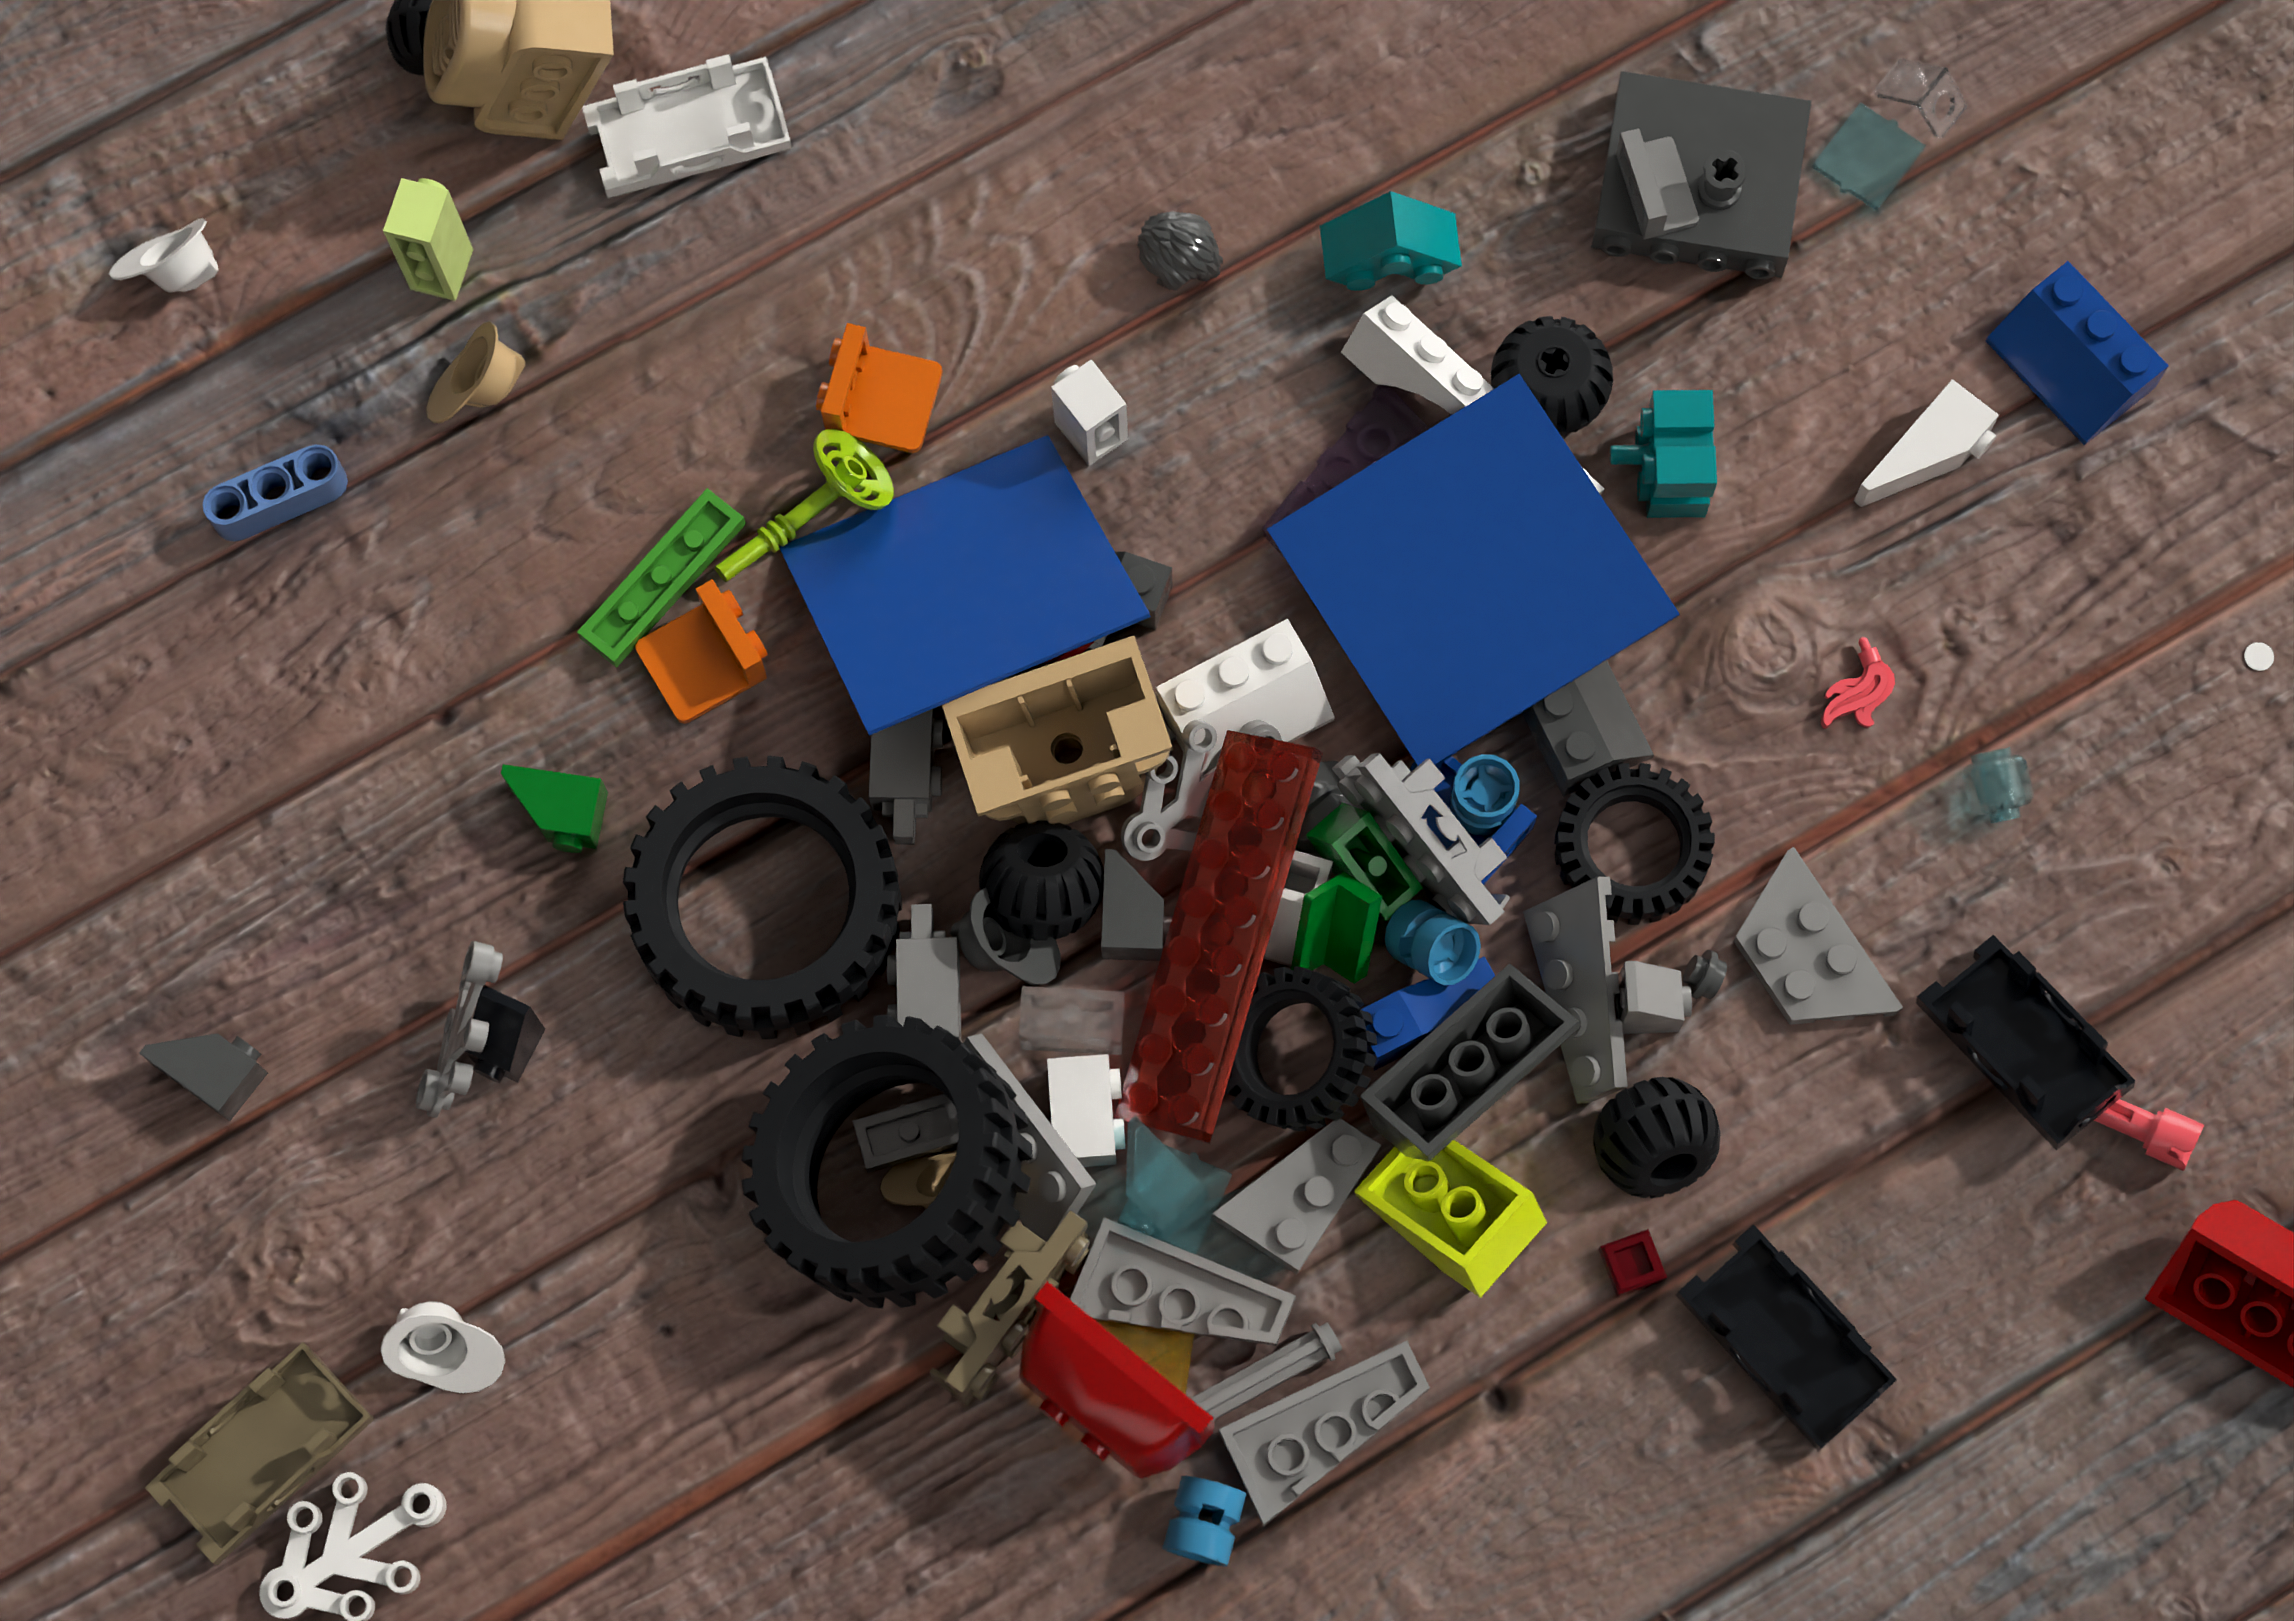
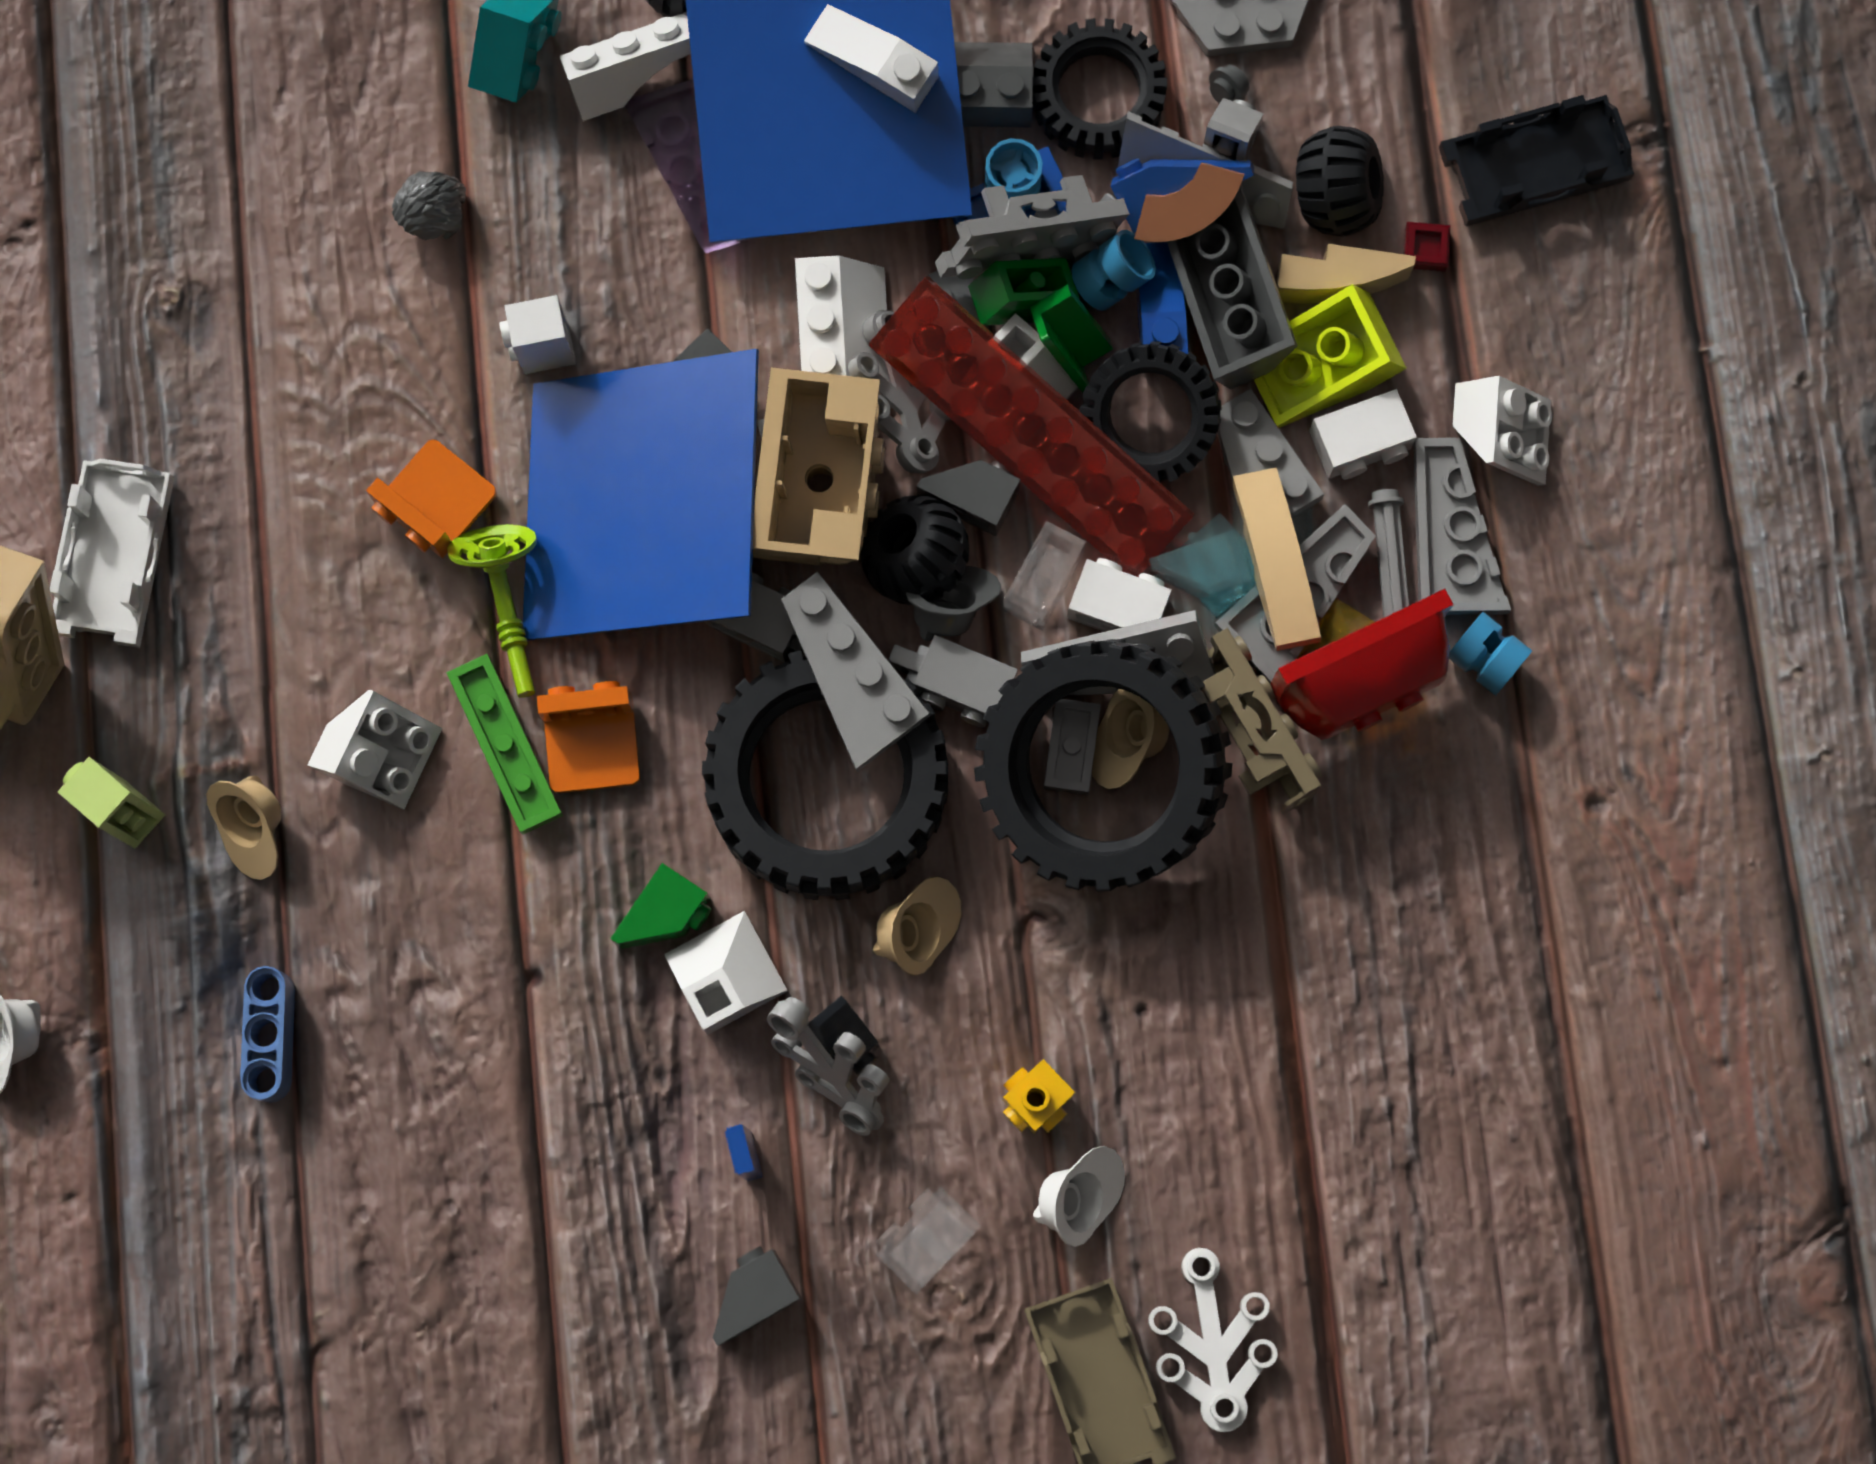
camera: 65 degrees left, 5 degrees up
none -> white slope [308,690,442,809]
none -> white slope [664,911,788,1035]
none -> blue tile [725,1124,763,1181]
none -> light grey wing [781,572,930,772]
none -> white slope [804,4,939,113]
none -> tan piece [873,877,961,975]
none -> clear brick [876,1187,981,1295]
none -> yellow brick [1002,1059,1075,1134]
none -> blue slope [1110,158,1254,233]
none -> nougat tile [1134,162,1245,242]
none -> tan slope [1233,467,1321,651]
none -> tan slope [1276,244,1416,304]
none -> white brick [1309,389,1417,480]
none -> white slope [1452,376,1552,486]

